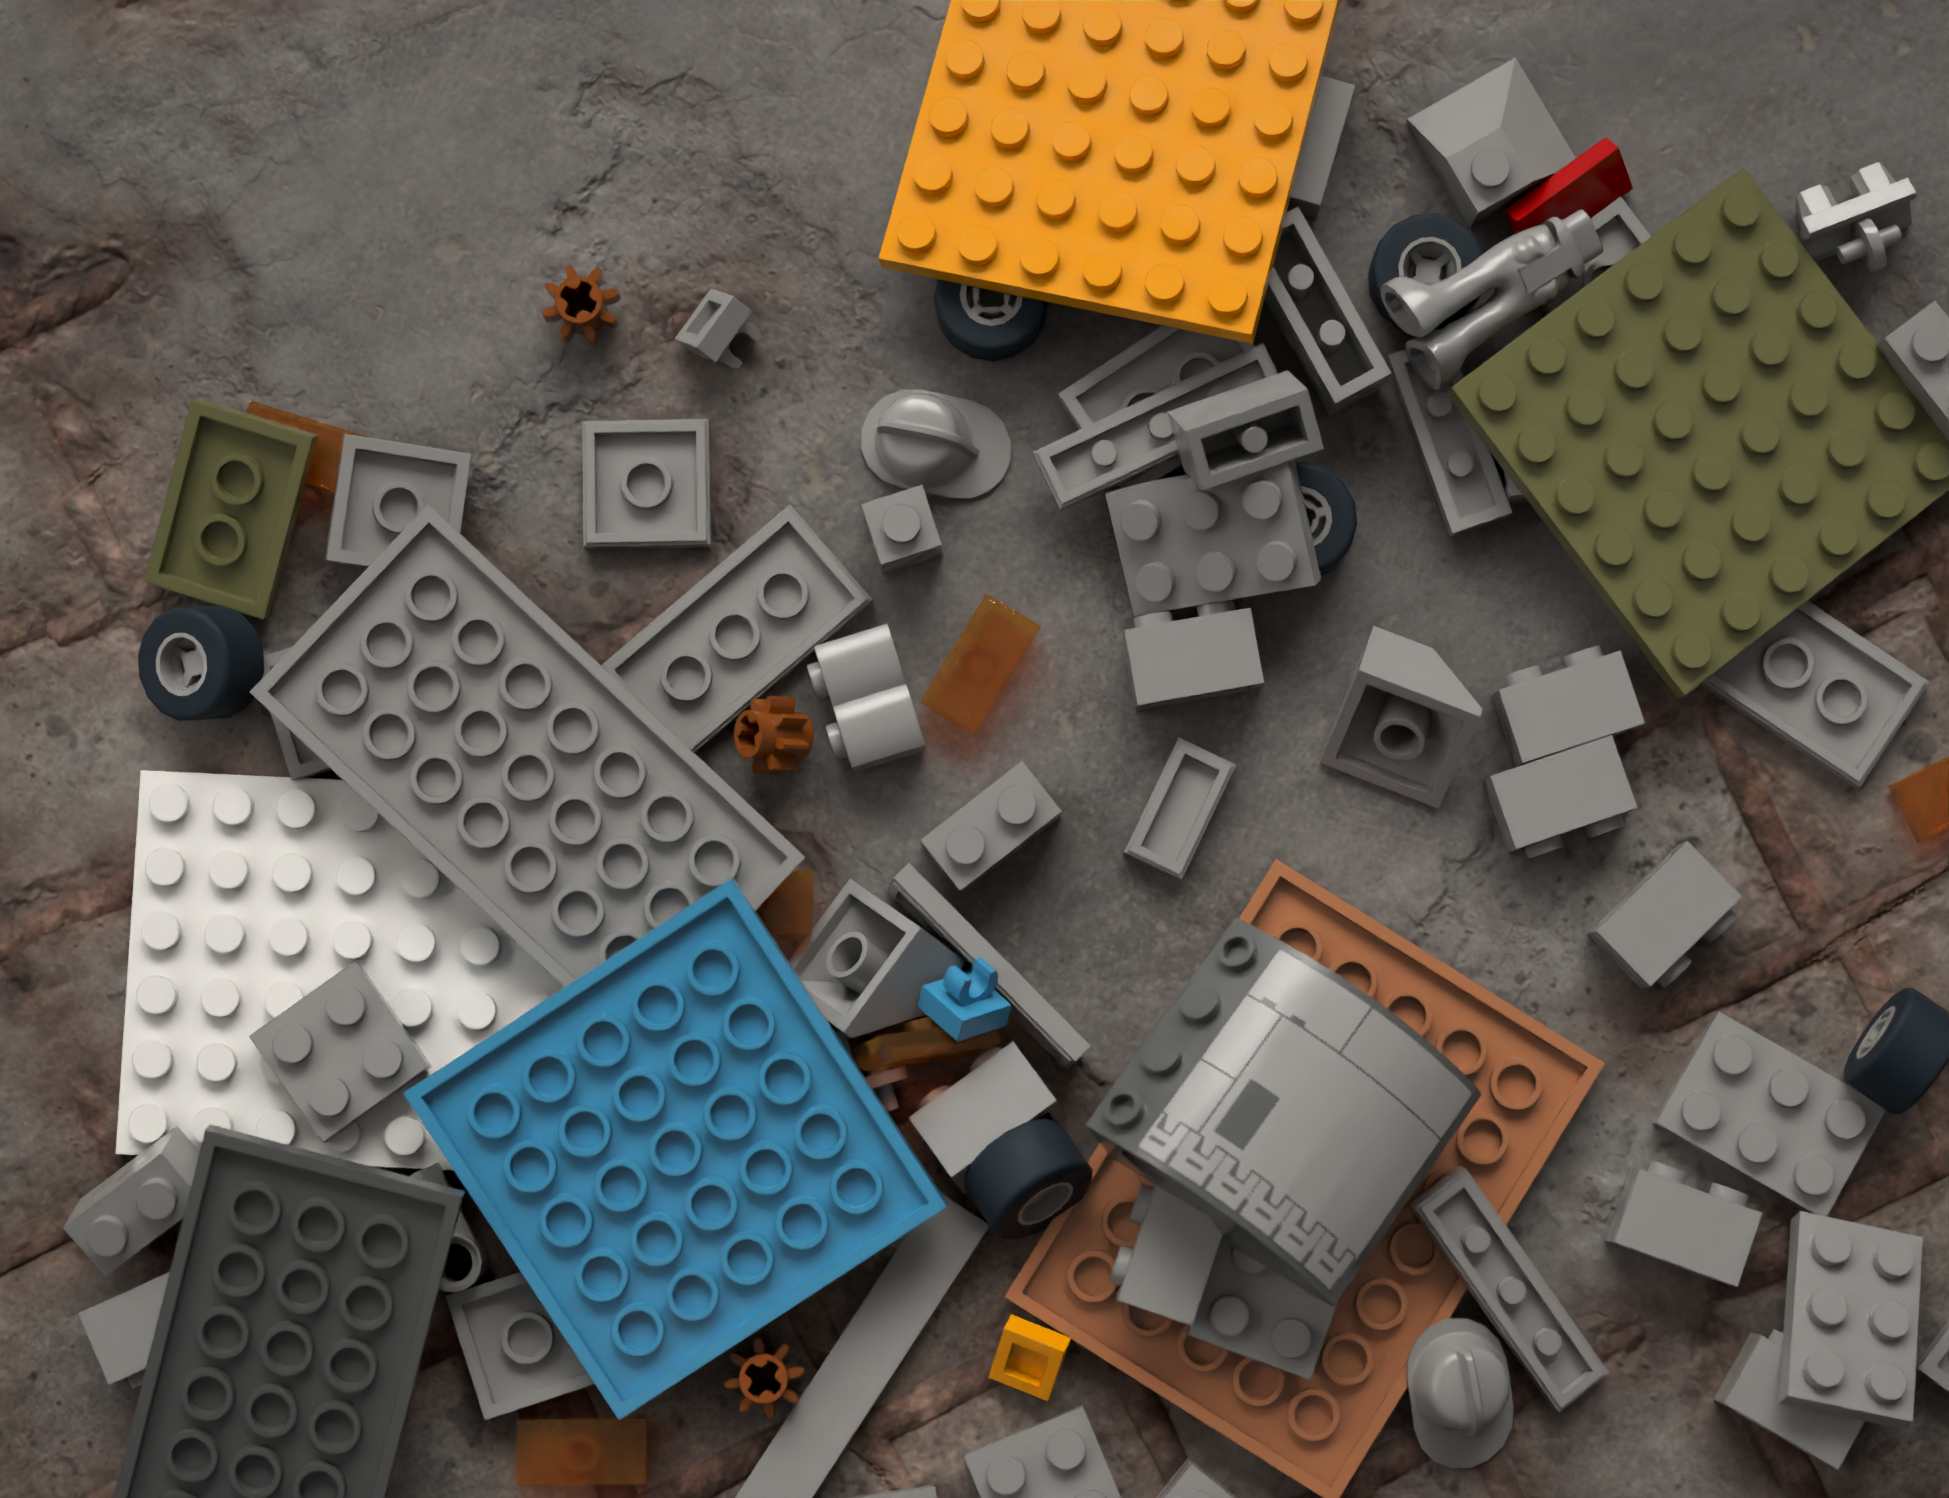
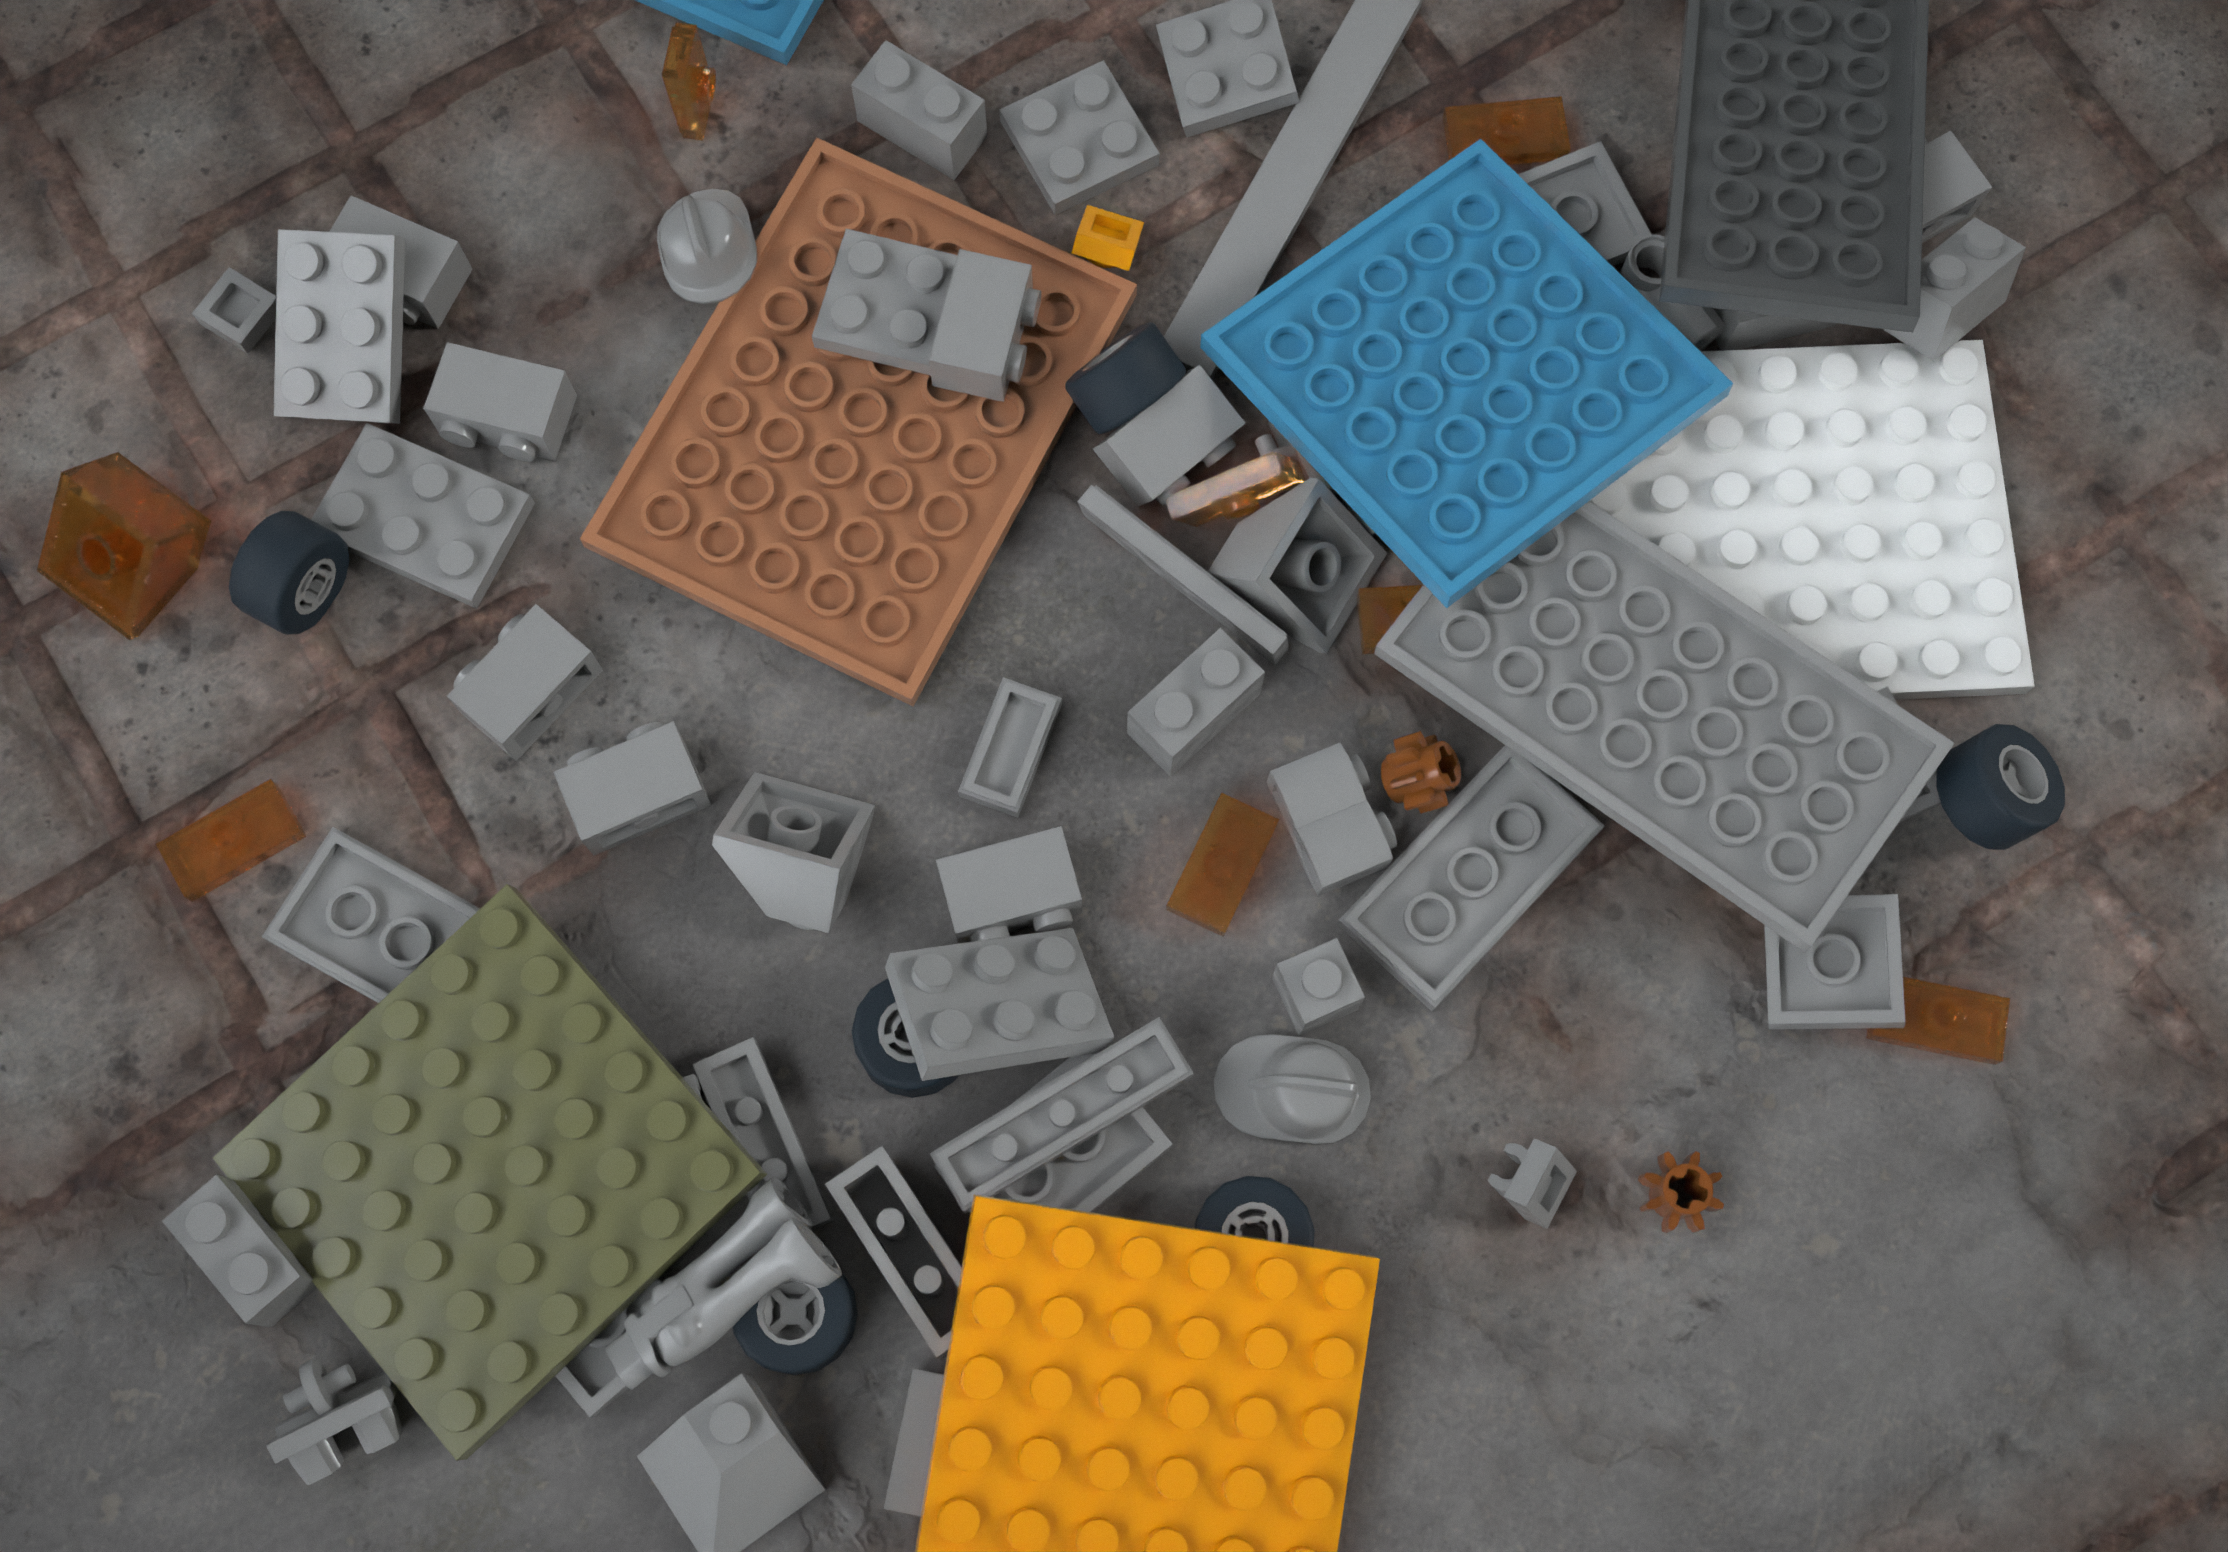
camera: 170 degrees right, 10 degrees down
olive plate [144,397,319,620] -> none
light grey plate [249,961,432,1142] -> none
light grey tile [582,419,712,550] -> none
dark orange gear [724,1336,805,1418] -> none
dark azure tile [917,957,1012,1042] -> none
light grey slope [1085,917,1482,1307] -> none
light grey brick [1167,370,1324,491] -> none
light grey tile [1408,1166,1609,1412] -> none
light grey brick [1491,645,1645,768] -> none
red tile [1504,137,1633,234] -> none

